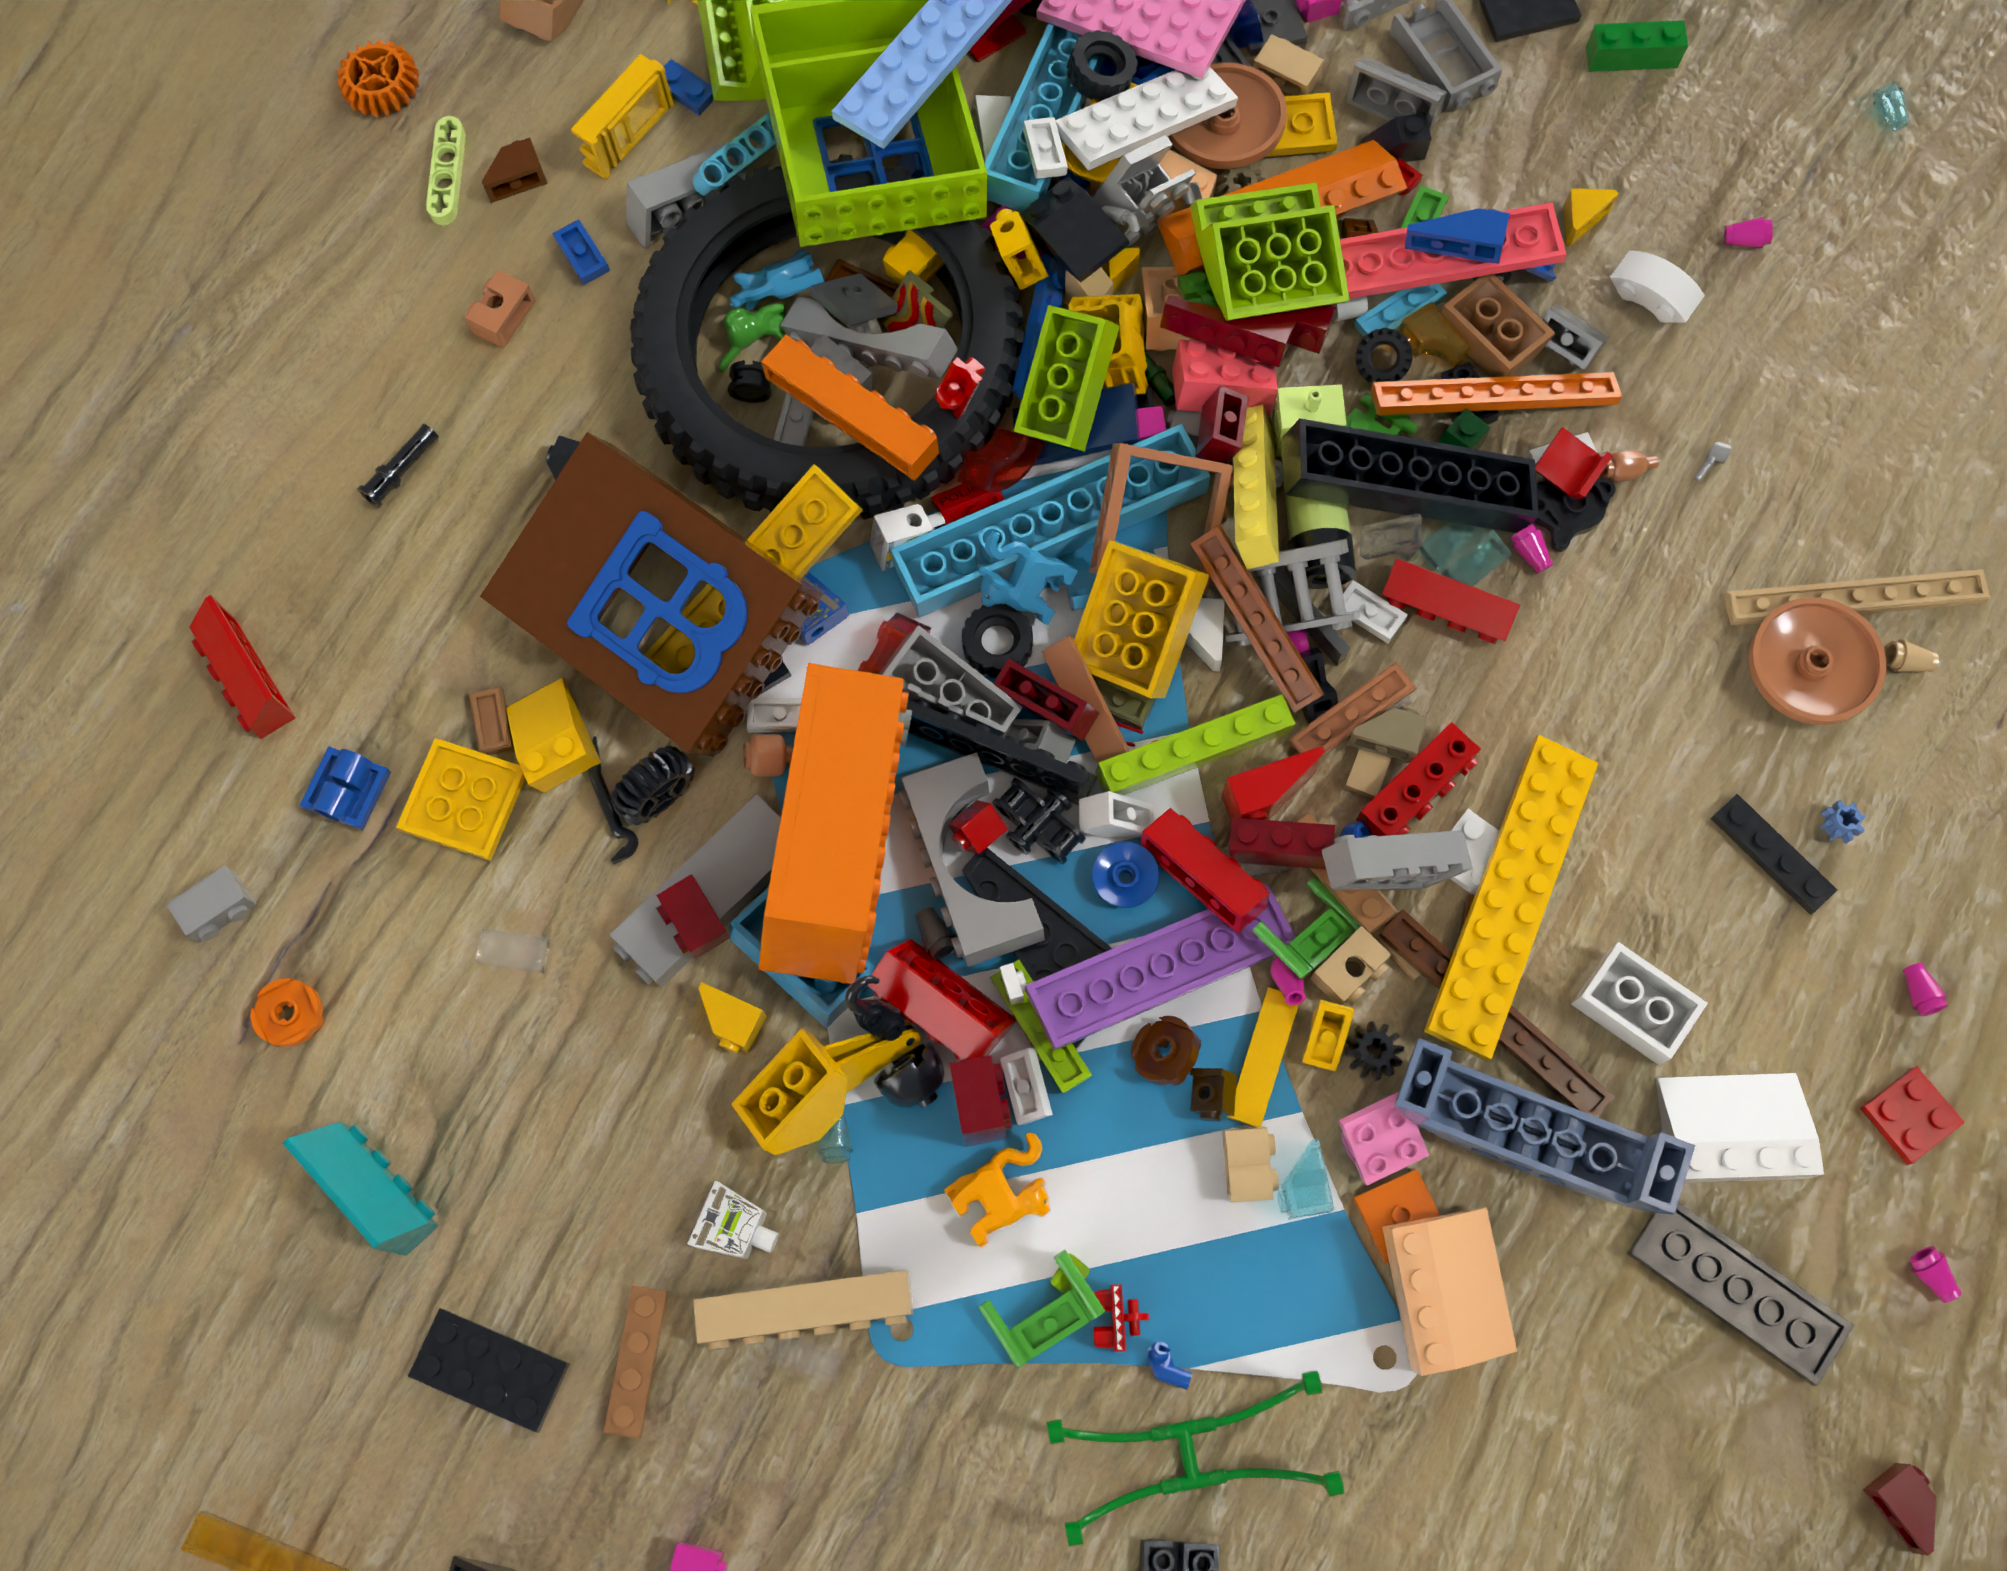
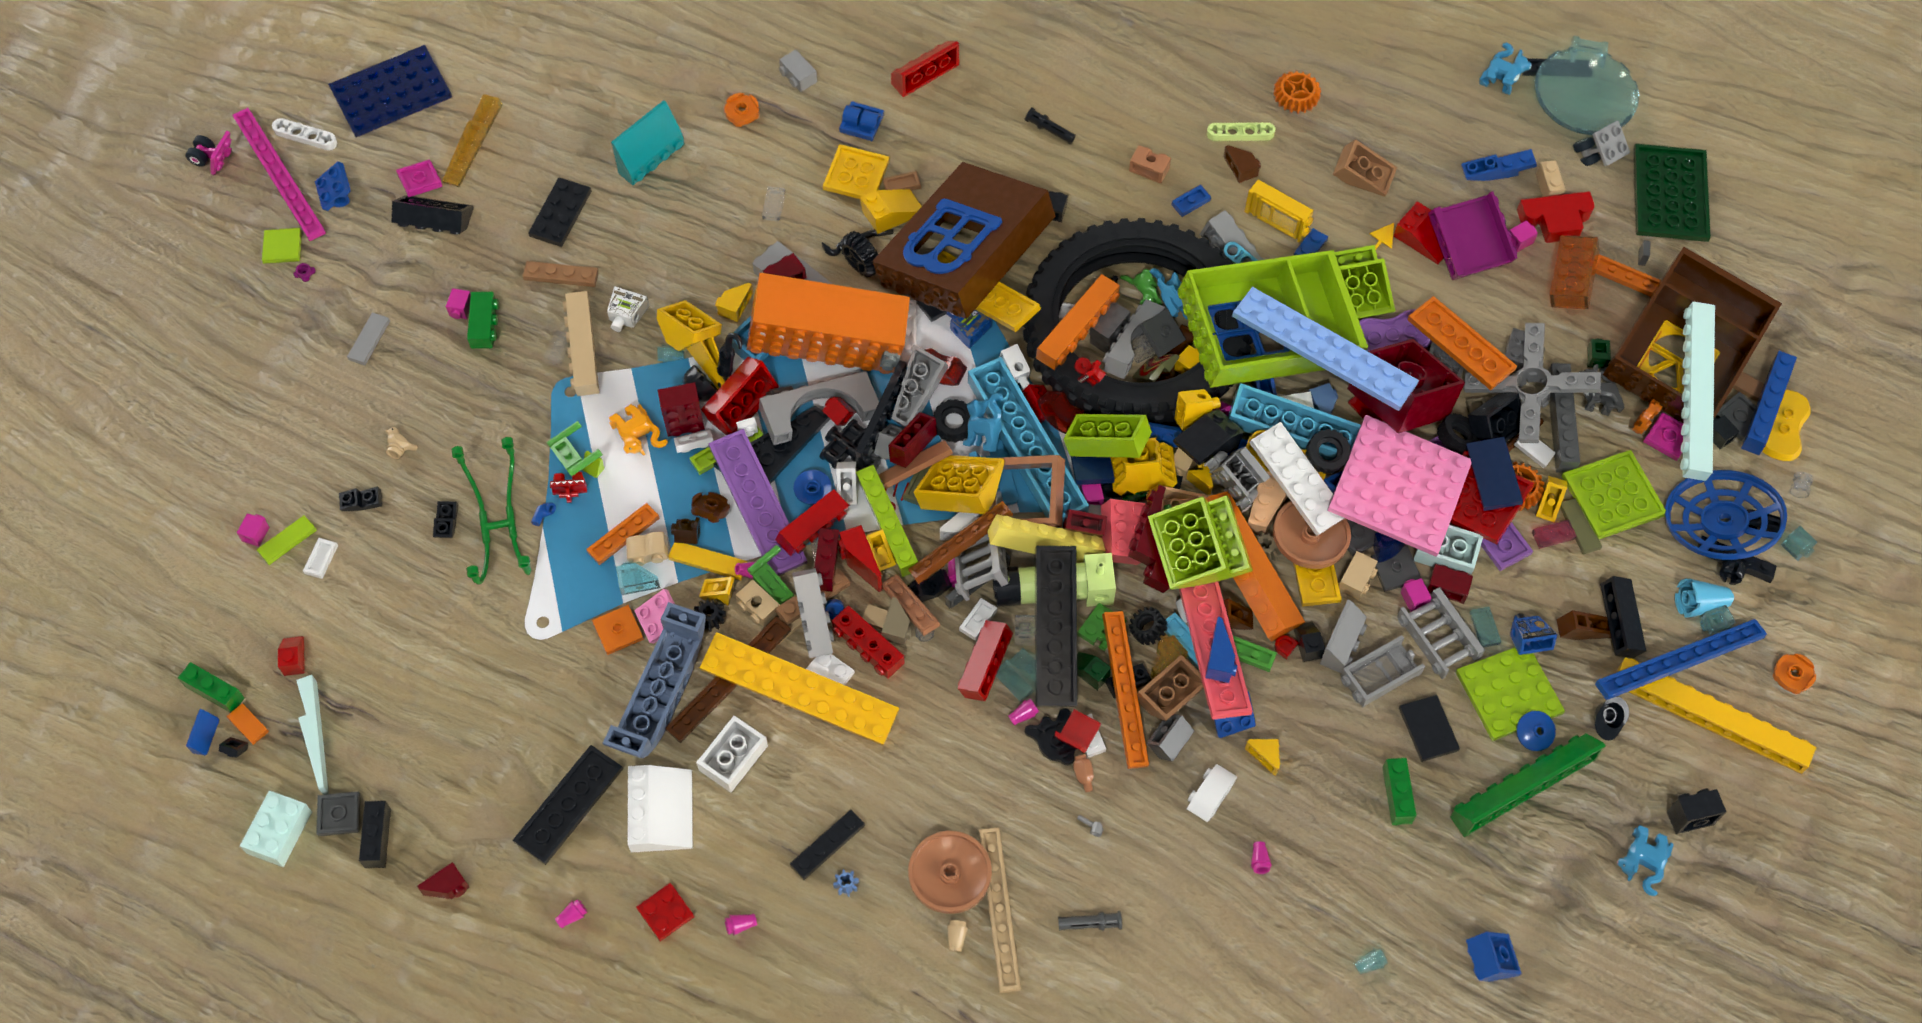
camera: 85 degrees right, 10 degrees down
white plate [1023,117,1068,179] -> none
light nougat slope [1382,1207,1517,1376] -> none
none -> green brick [467,292,499,349]
none -> orange plate [586,503,660,565]
none -> yellow slope [866,529,896,571]
none -> dark grey pin [1058,911,1122,931]
none -> medium blue slope [1308,383,1338,414]

